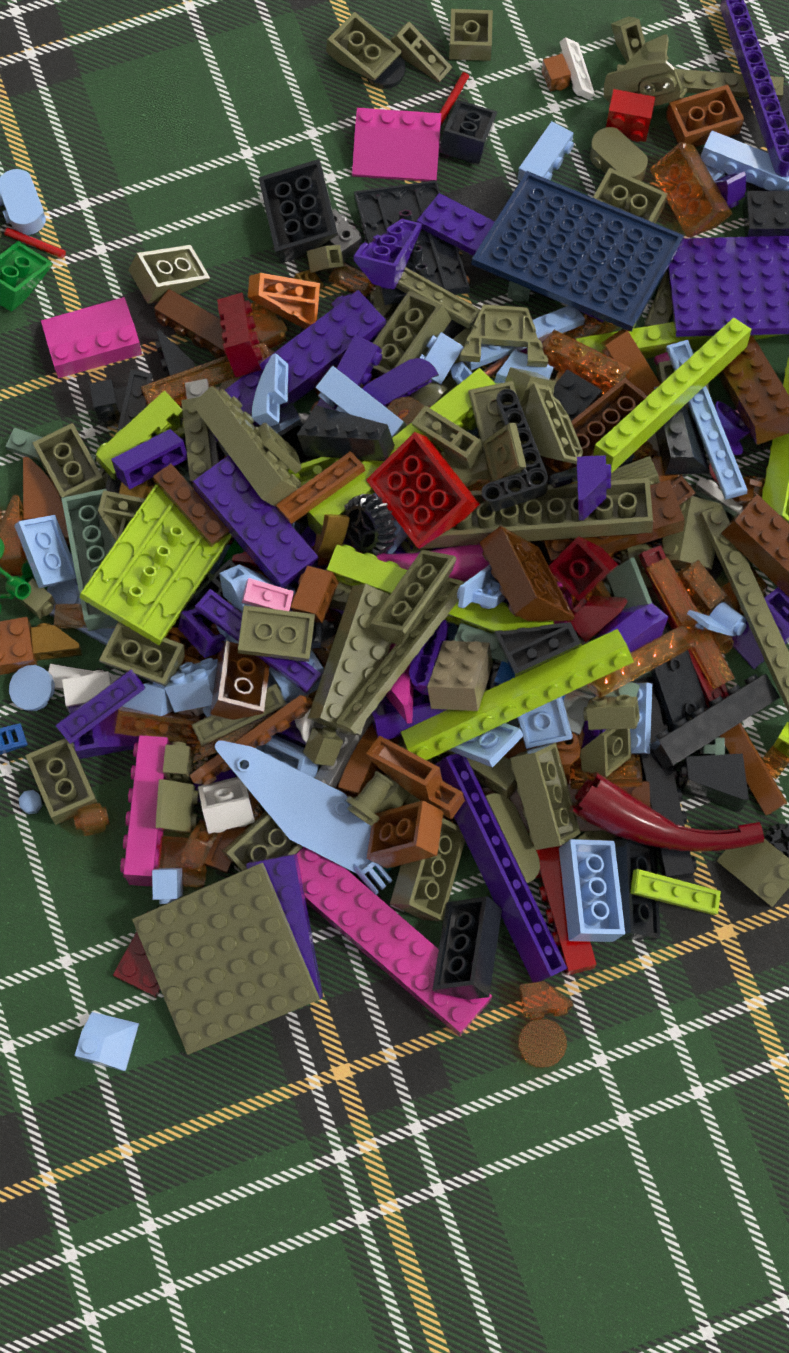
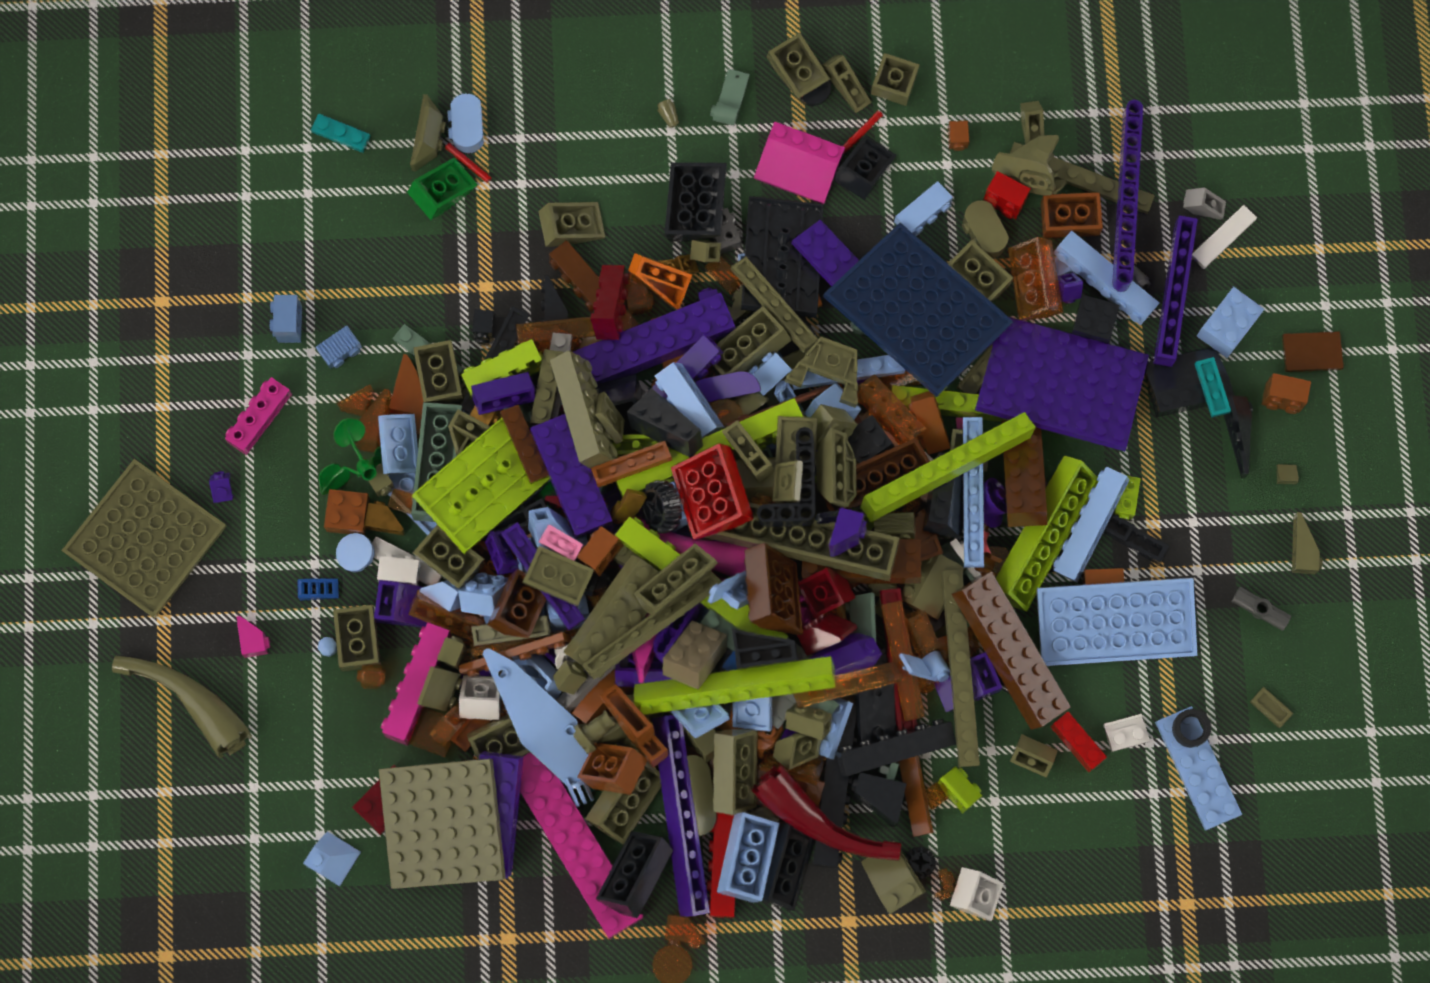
camera: 15 degrees right, 5 degrees up
dark pink slope [41,297,142,378] -> none
dark purple plate [56,669,146,744] -> none
light blue brick [152,868,183,904] -> none
light blue slope [252,353,288,427] -> none
dark purple wedge [354,219,422,289] -> none
white plate [560,37,595,99] -> none
lime tile [630,869,721,915] -> none
none -> olive cone [657,99,679,128]
none -> sand green door [710,69,750,126]

